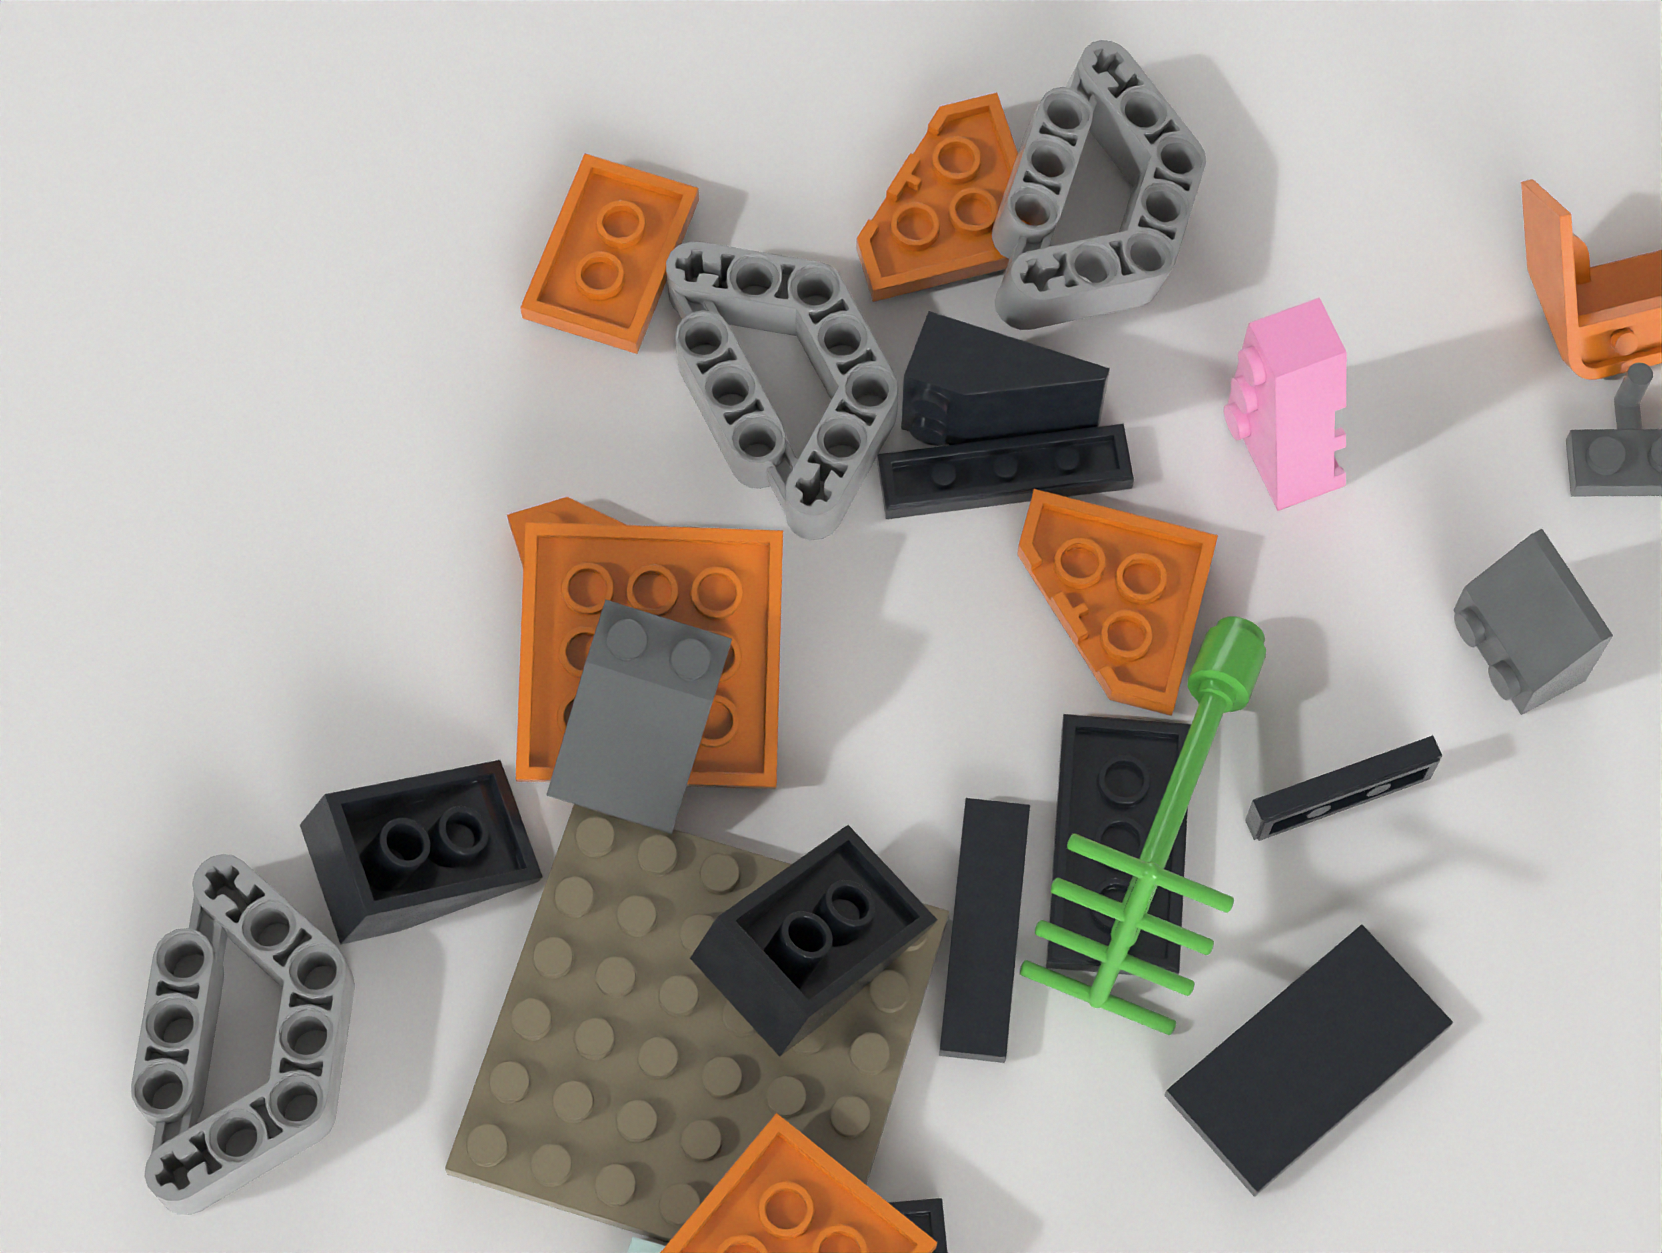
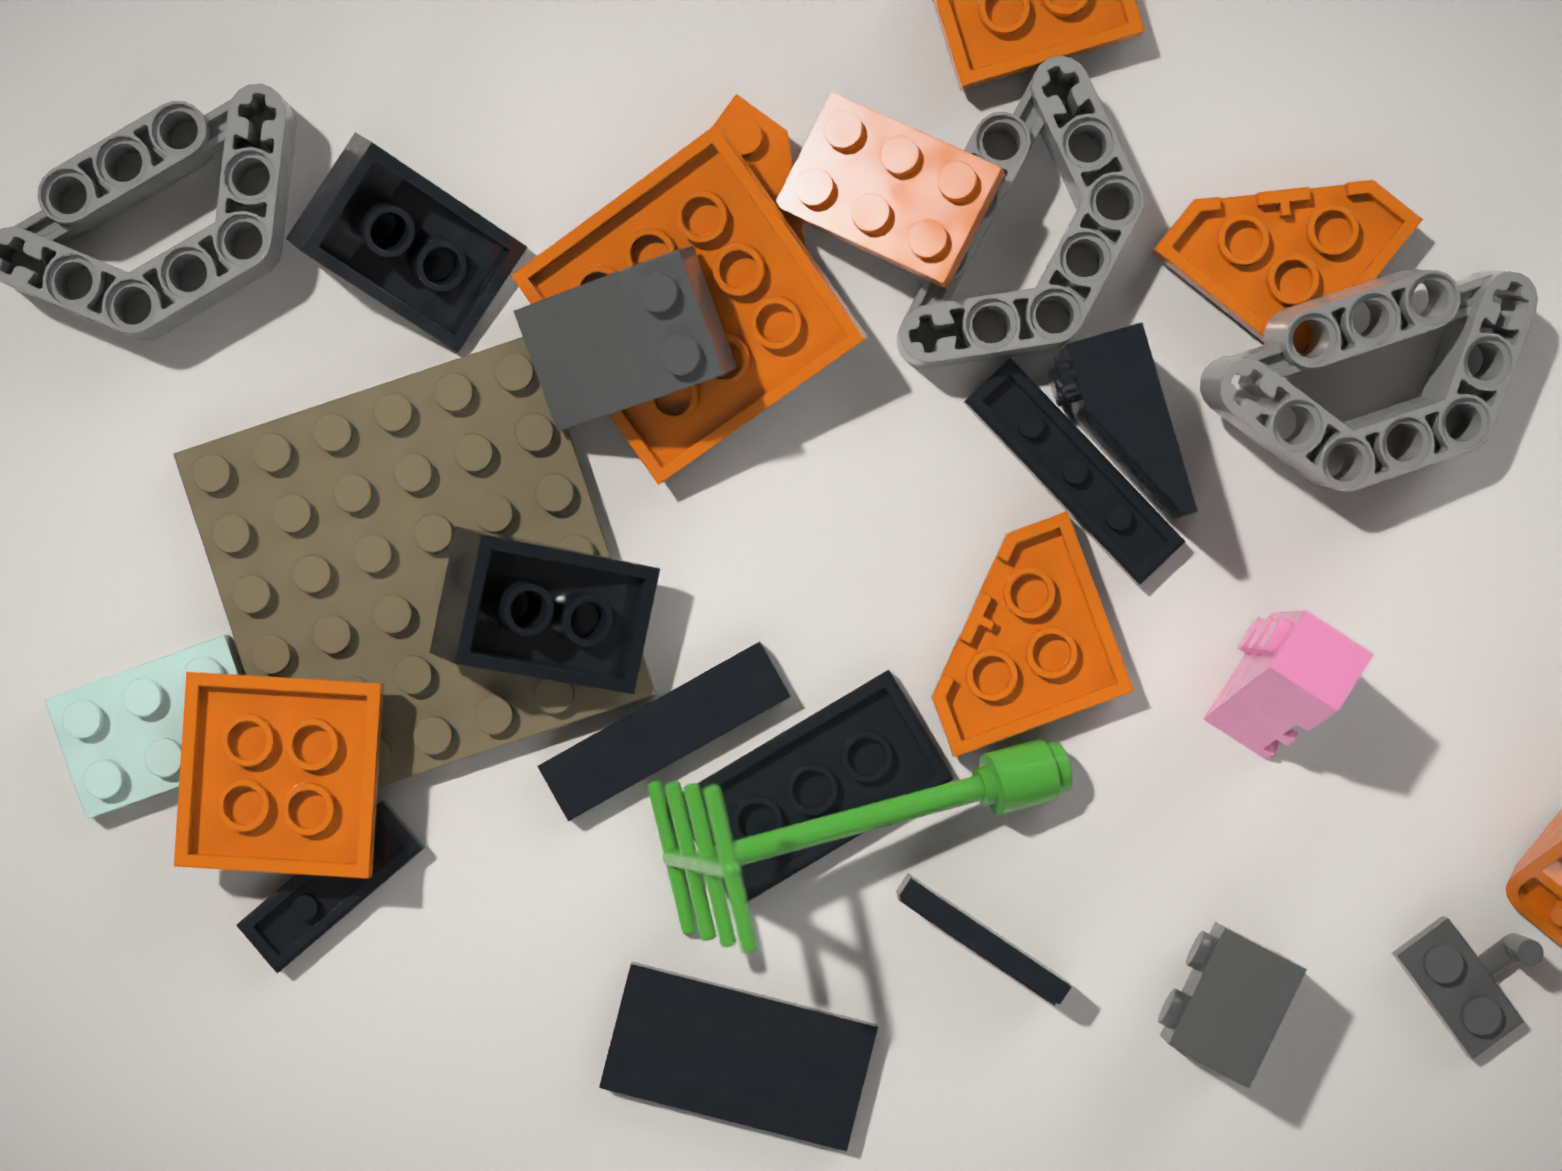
camera: 55 degrees right, 20 degrees up
none -> plate [775,92,1005,289]

